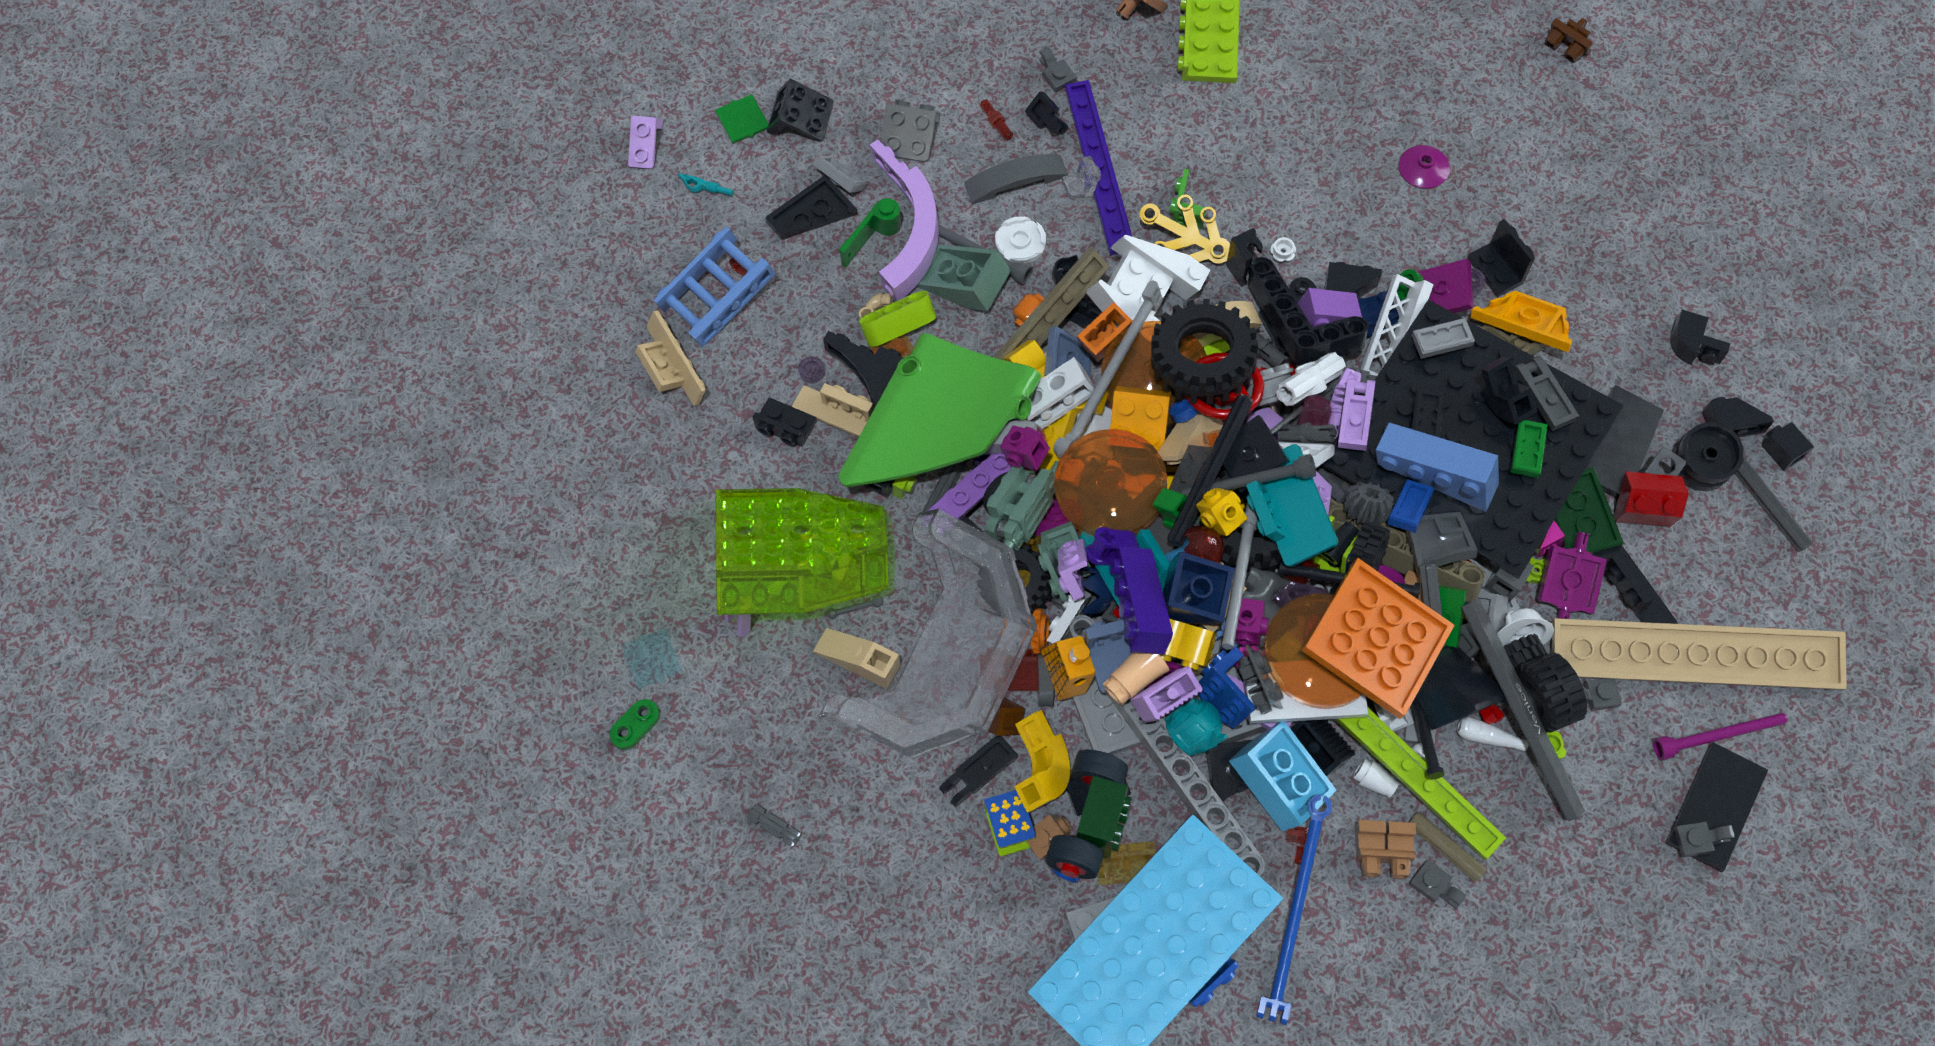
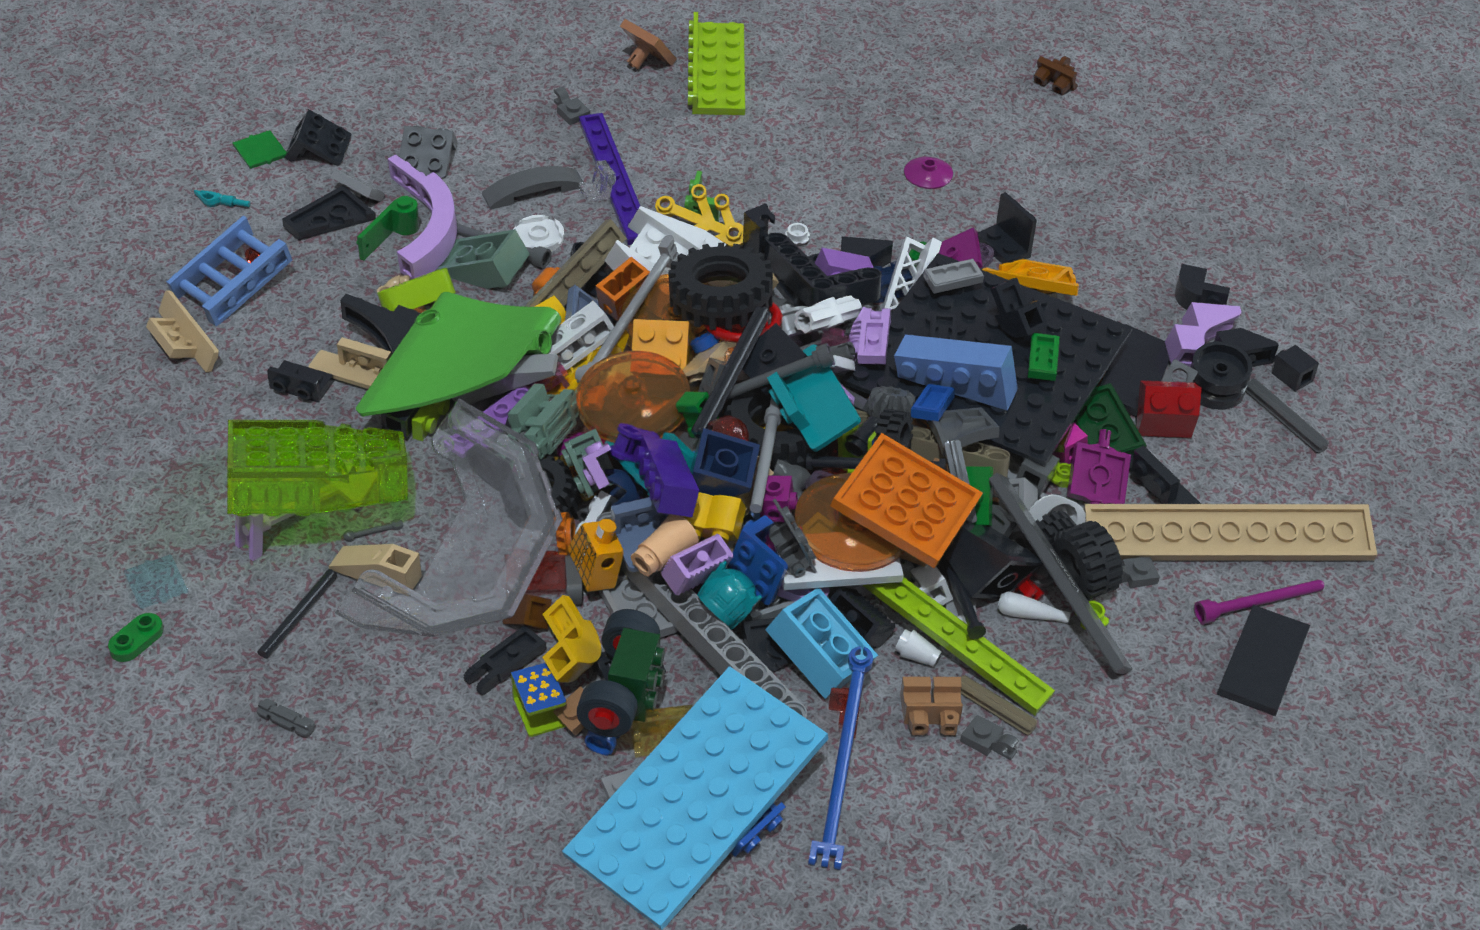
camera: 10 degrees left, 20 degrees down
lavender bracket [628,116,663,169] -> none
clear purple tile [798,356,825,384] -> none
clear red bar [980,99,1013,140] -> none
magenta brick [1000,425,1050,471] -> none
black plate [1025,92,1069,135] -> none
yellow brick [1196,488,1248,536] -> none
dark grey plate [1513,356,1579,431] -> none
dark grey plate [1674,822,1735,858] -> none
none -> black bar [257,569,337,659]
none -> lavender arch [1165,302,1241,367]

